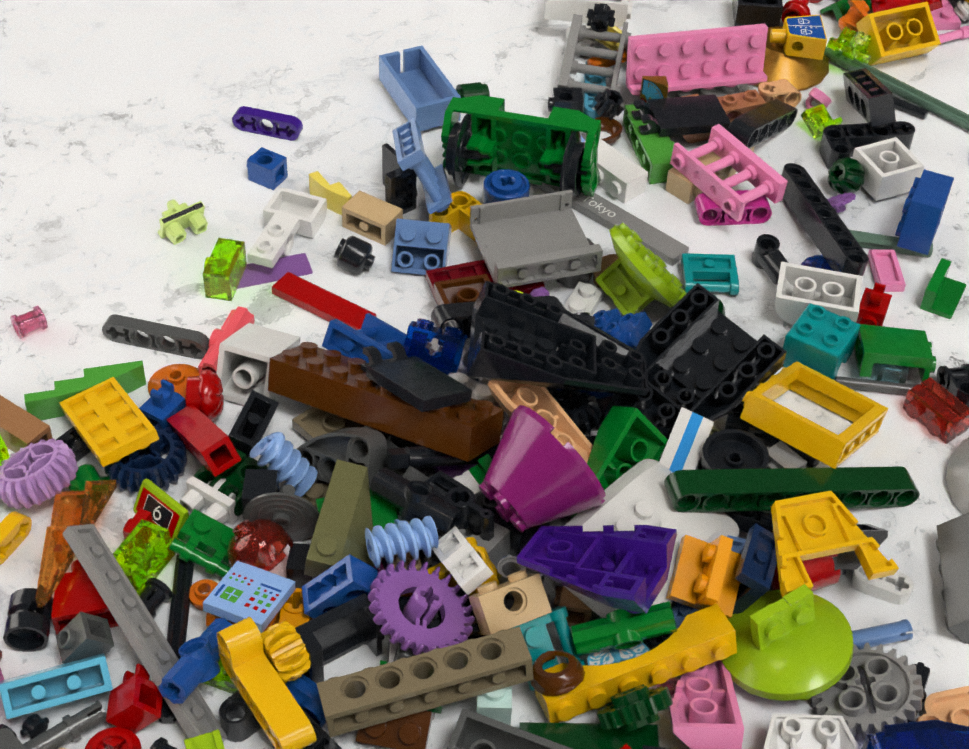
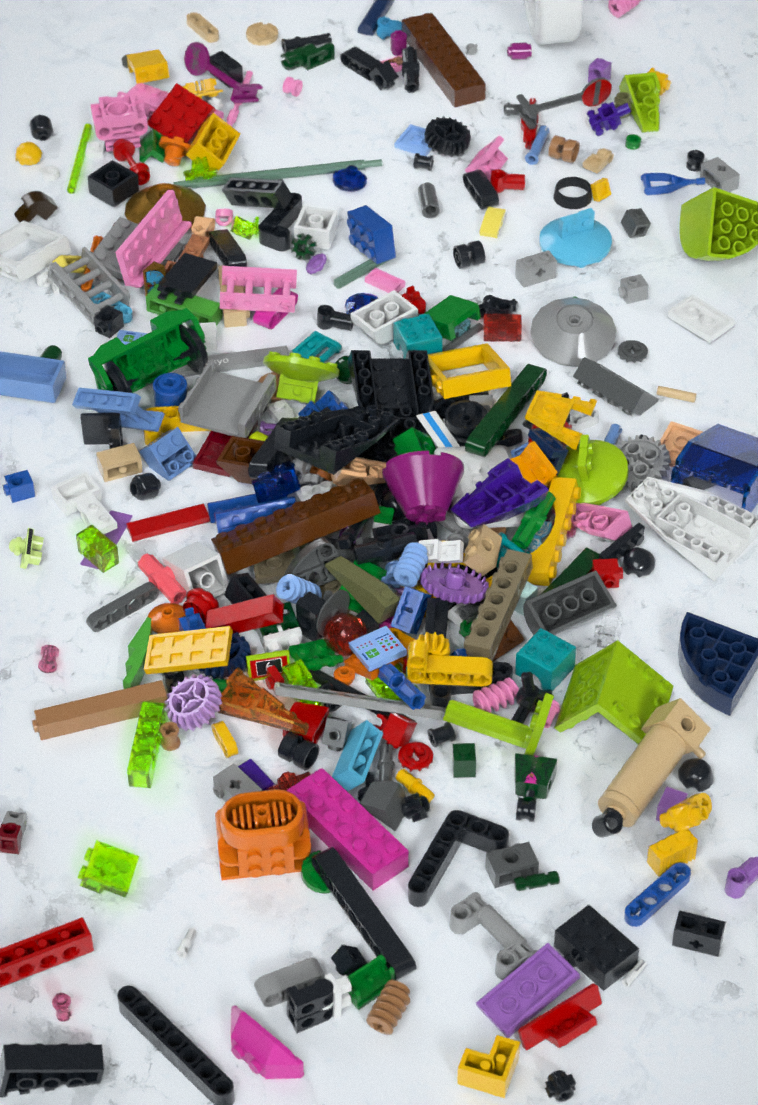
camera: 50 degrees left, 0 degrees up
light yellow slope [309,171,352,215] -> none
black tile [361,341,472,412] -> none
reddish brown piece [530,650,585,696] -> none
reddish brown piece [586,117,623,145] -> none
black gear [587,3,615,32] -> none
black gear [594,88,624,120] -> none
dark green gear [597,684,673,732] -> none
yellow torso [770,15,827,60] -> none
black beam [781,163,869,276] -> none
green panel [920,258,966,319] -> none

